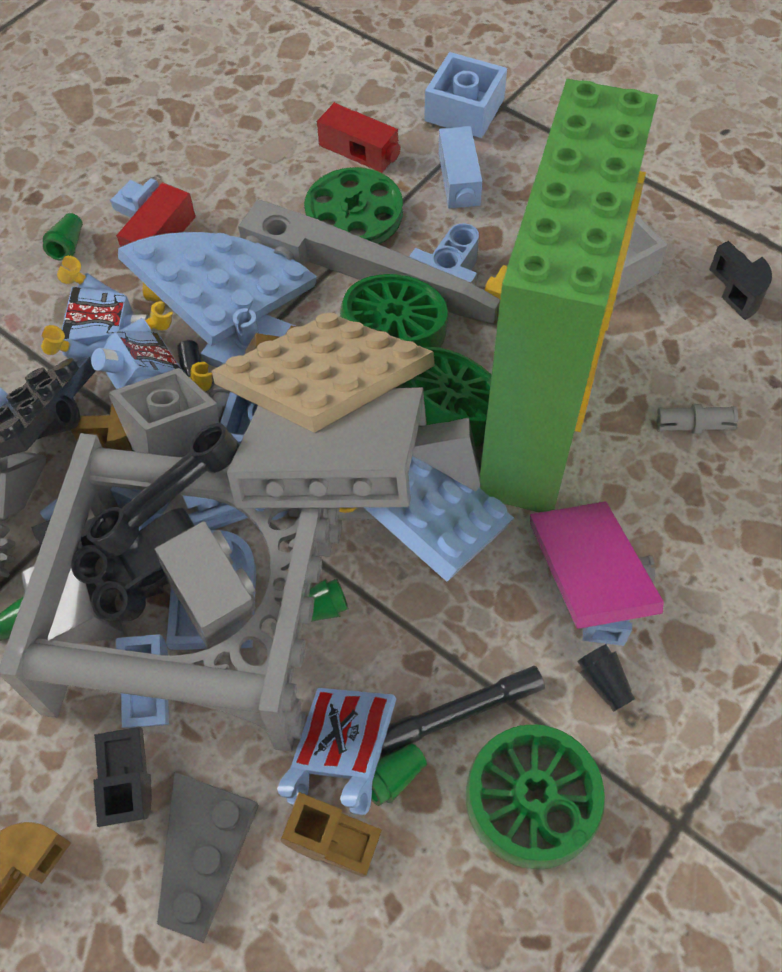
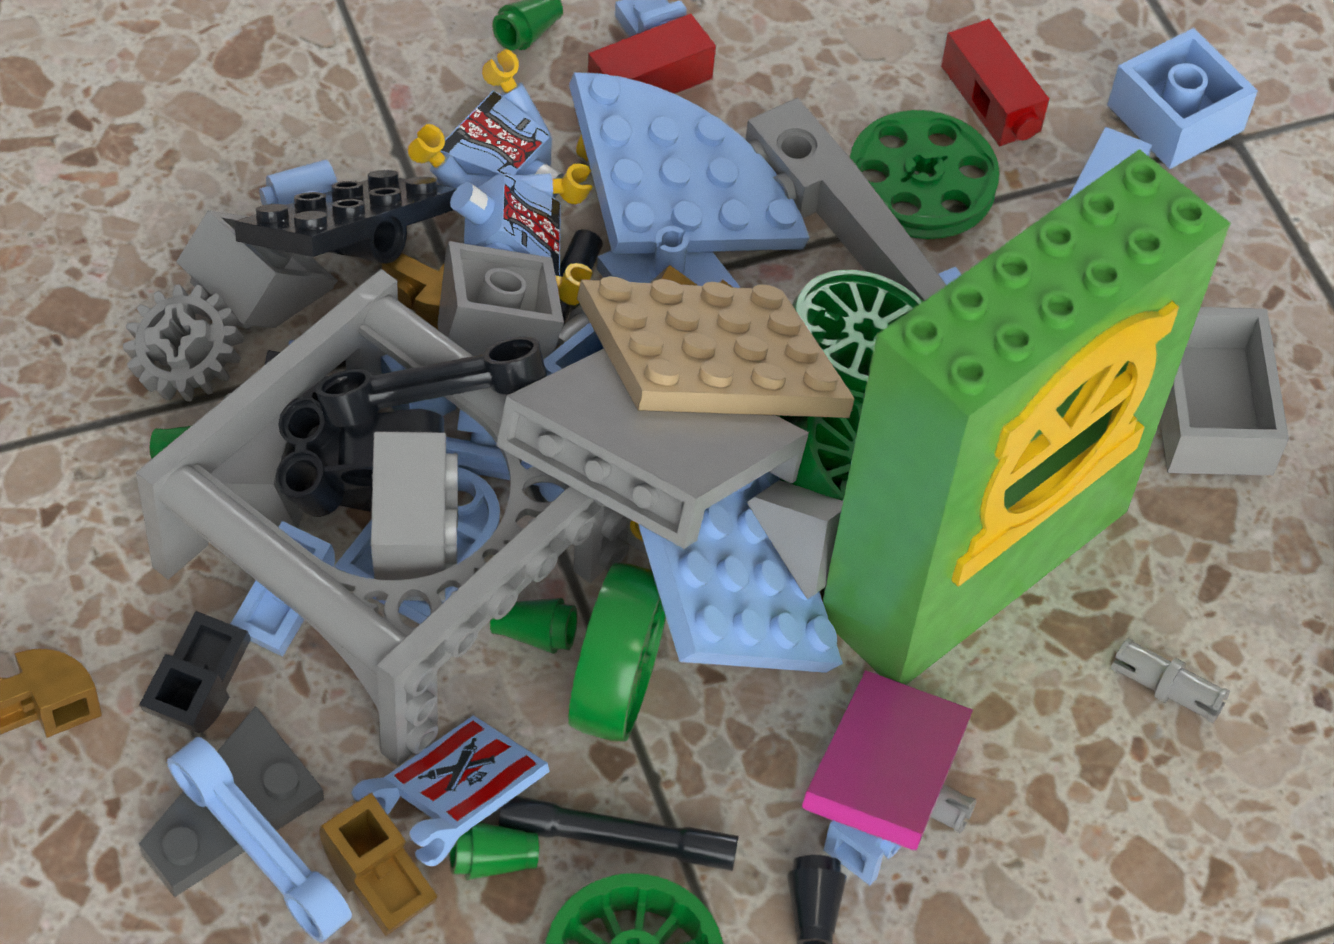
camera: 25 degrees right, 5 degrees down
none -> light blue piece [167,737,352,943]
none -> green piece [568,563,666,742]

